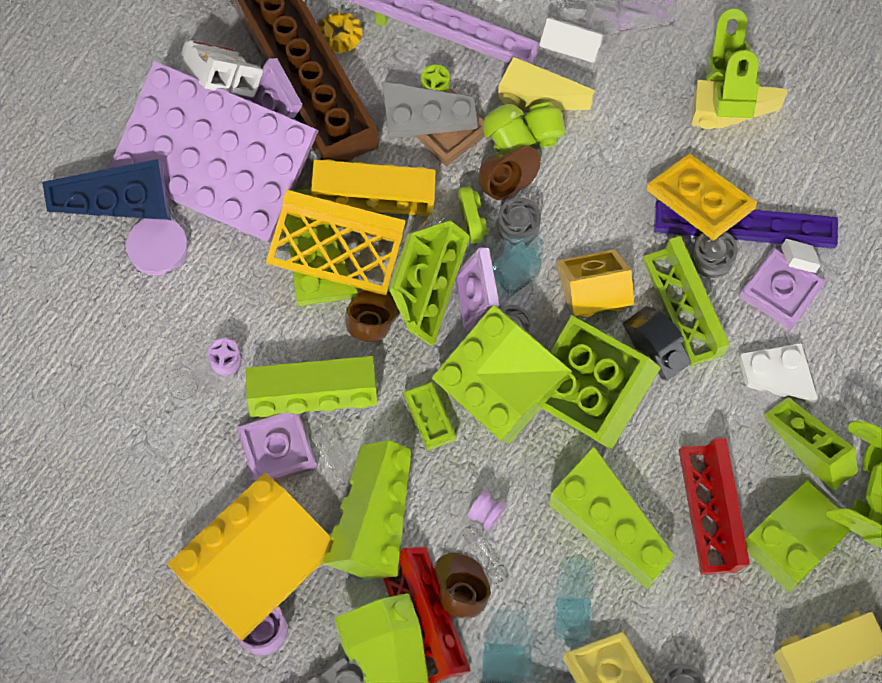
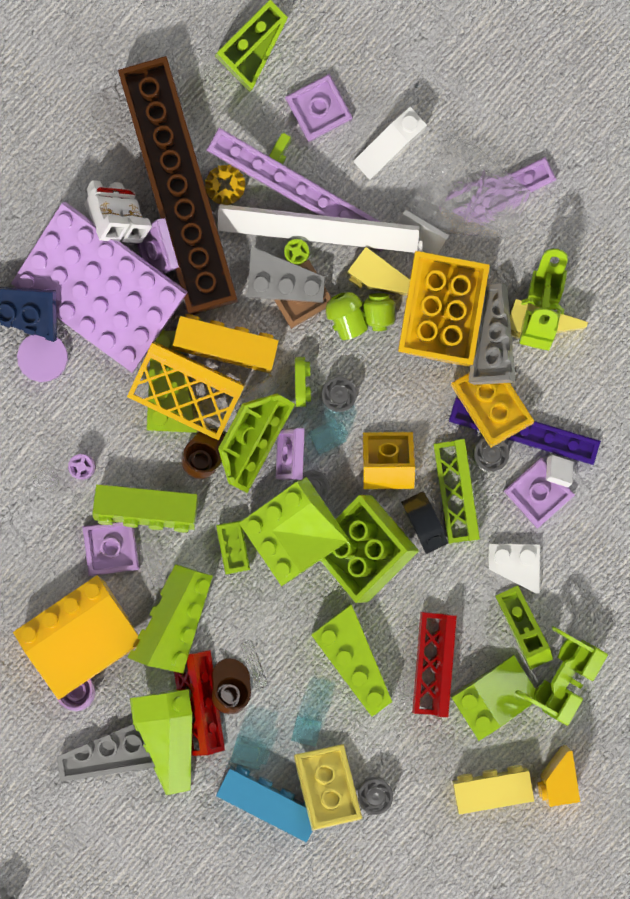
camera: 15 degrees right, 20 degrees up
lavender wheel [467,490,507,532] -> none
reddish brown cap [478,145,541,200] -> none
none -> white tile [218,204,420,253]
none -> yellow slope [398,251,490,366]
none -> light grey wing [468,283,516,385]

